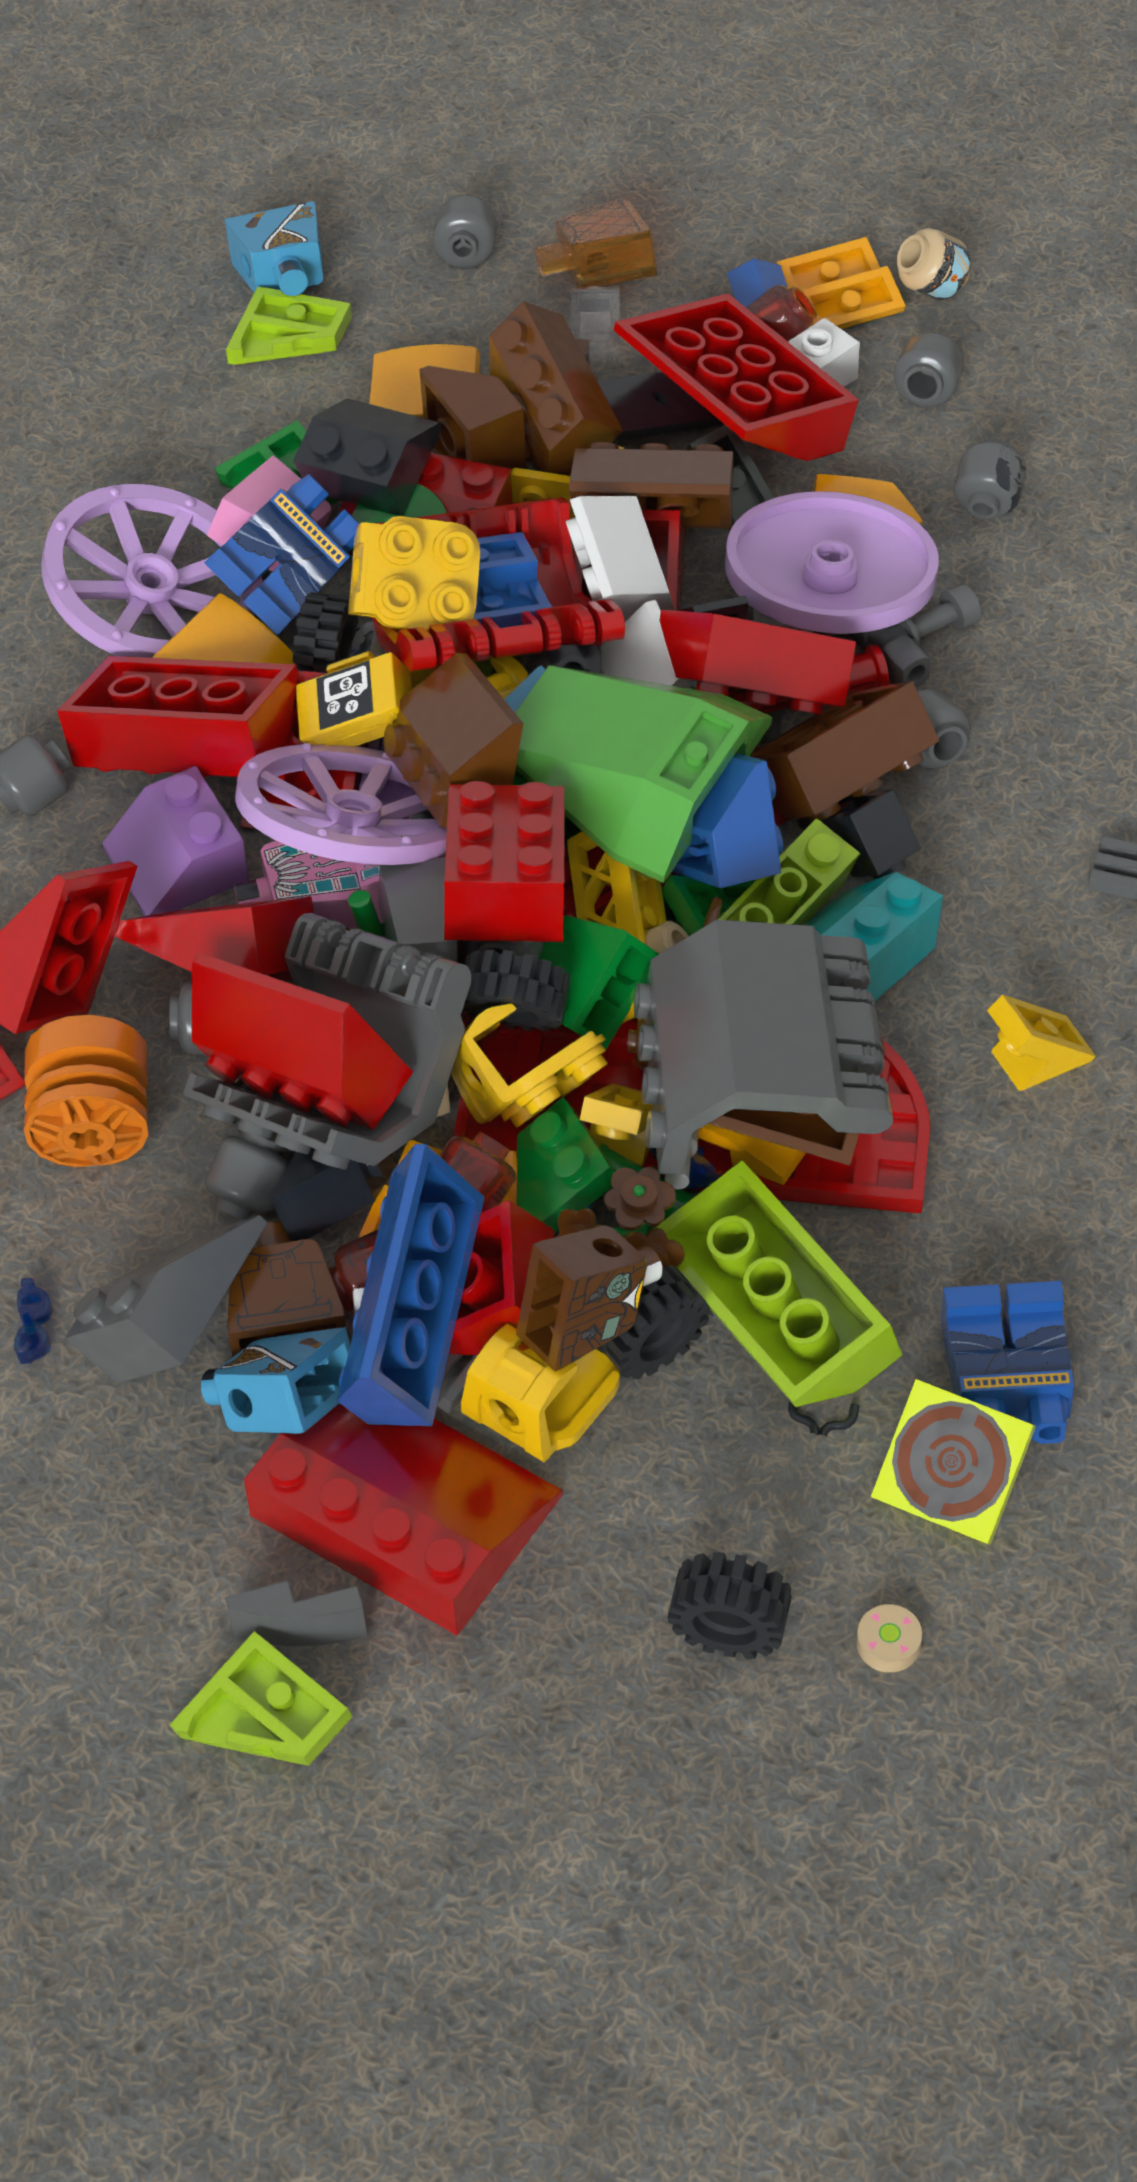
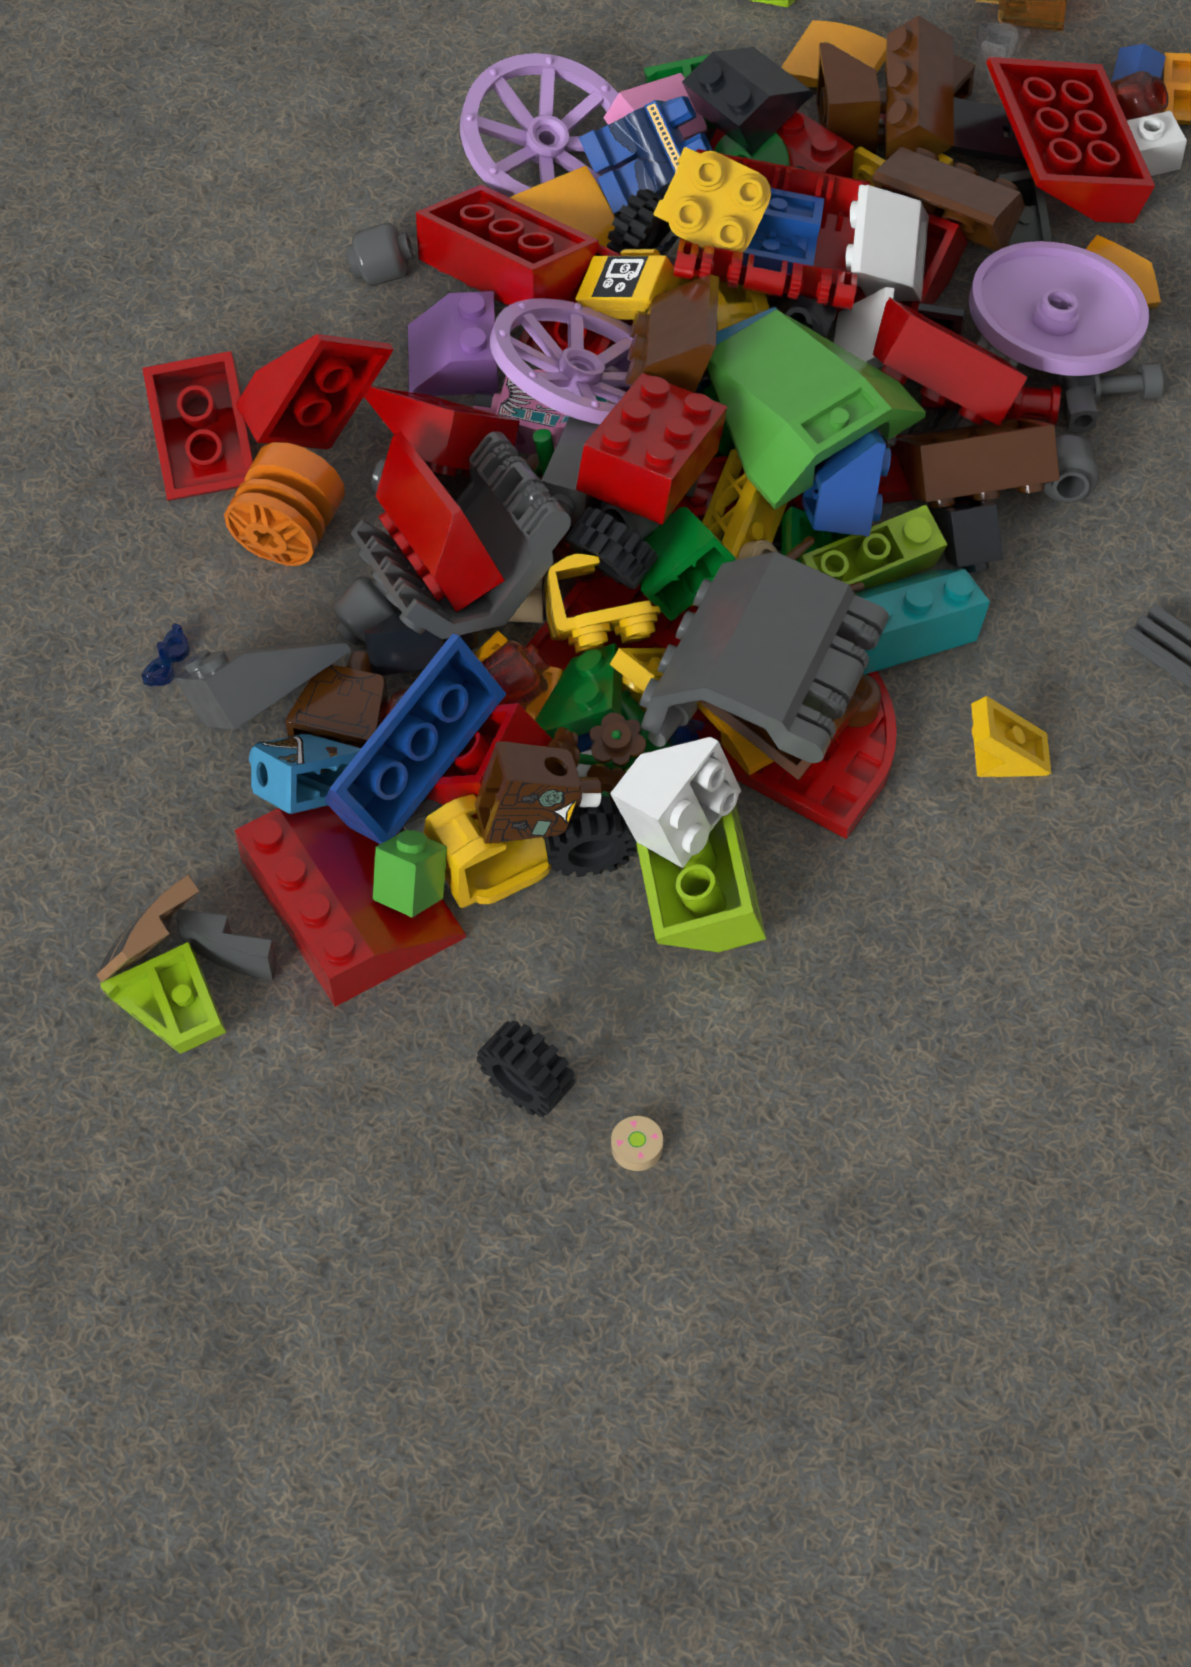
camera: 25 degrees right, 5 degrees up
black piece [788,1400,860,1437] -> none
tile [871,1379,1036,1544] -> none
blue hips [941,1281,1074,1444] -> none
none -> medium nougat slope [97,875,200,982]
none -> bright green brick [373,829,447,917]
none -> white slope [610,737,741,868]

